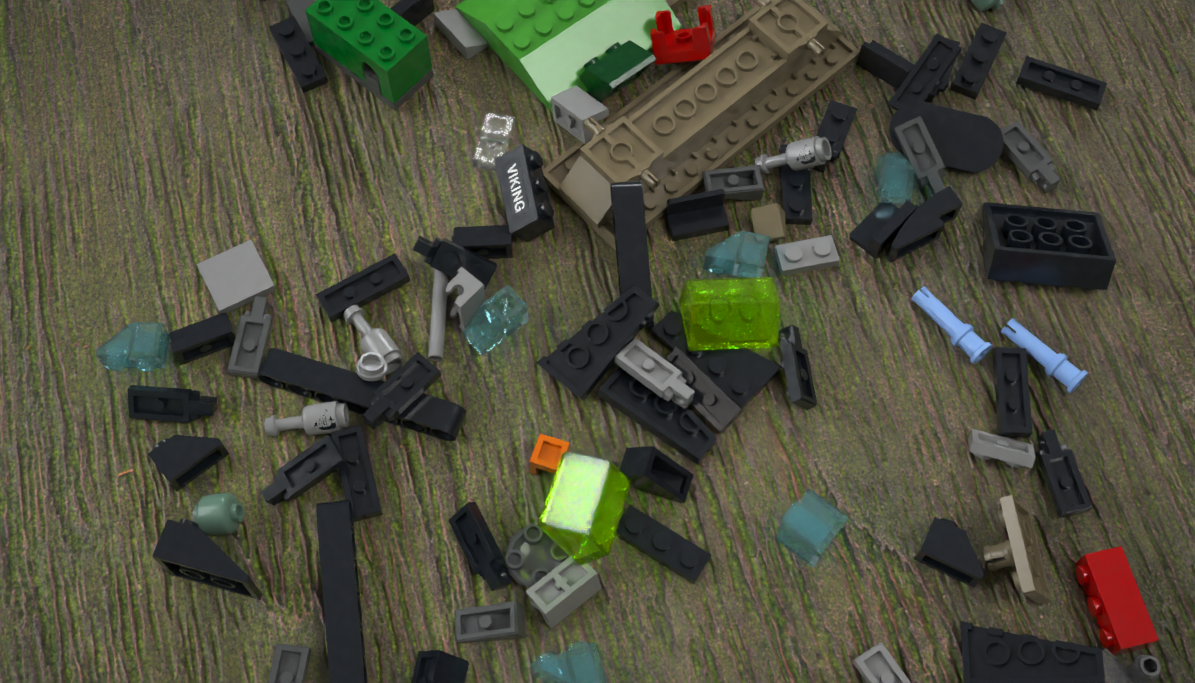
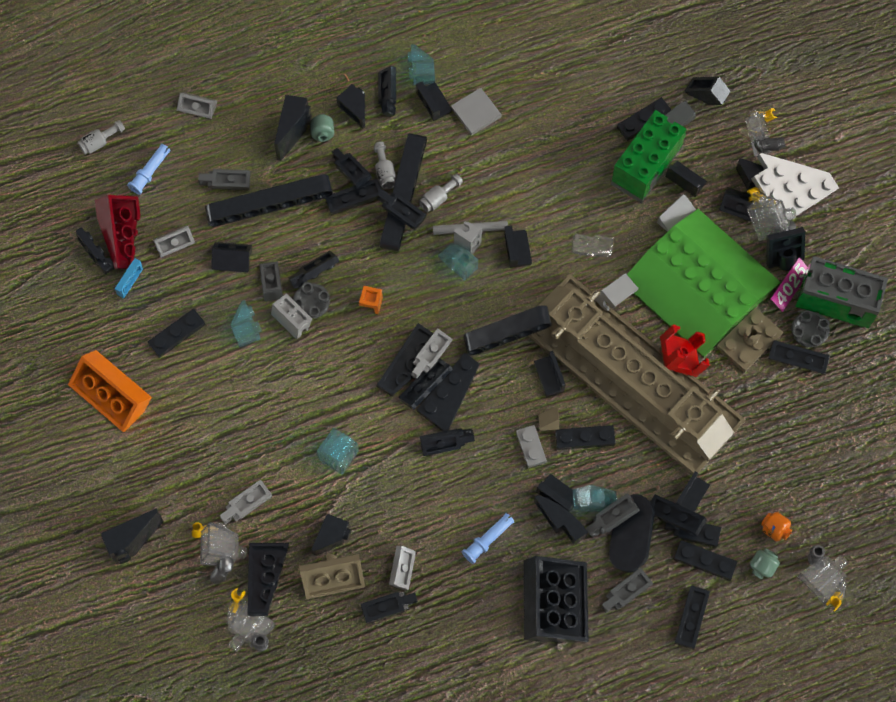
camera: 85 degrees right, 5 degrees up
dark grey hinge [228,296,273,379] -> none
black plate [316,253,410,322] -> none
light grey plate [356,352,388,381] -> none
black hinge [413,236,497,289] -> none
black brick [495,144,555,242] -> none
black wing [536,285,660,401] -> none
clear neon green slope [537,452,631,565] -> none
dark green slope [579,40,656,103] -> none
black plate [613,505,711,584] -> none
black slope [617,446,694,503] -> none
clear neon green slope [679,277,779,351] -> none
dark grey slope [702,165,765,200] -> none
clear light blue slope [703,231,770,281] -> none
light grey piece [755,136,832,174] -> none
black hinge [813,100,857,173] -> none
black plate [992,347,1033,438] -> none
light blue pin [1001,318,1088,394] -> none
red brick [1075,546,1159,657] -> none

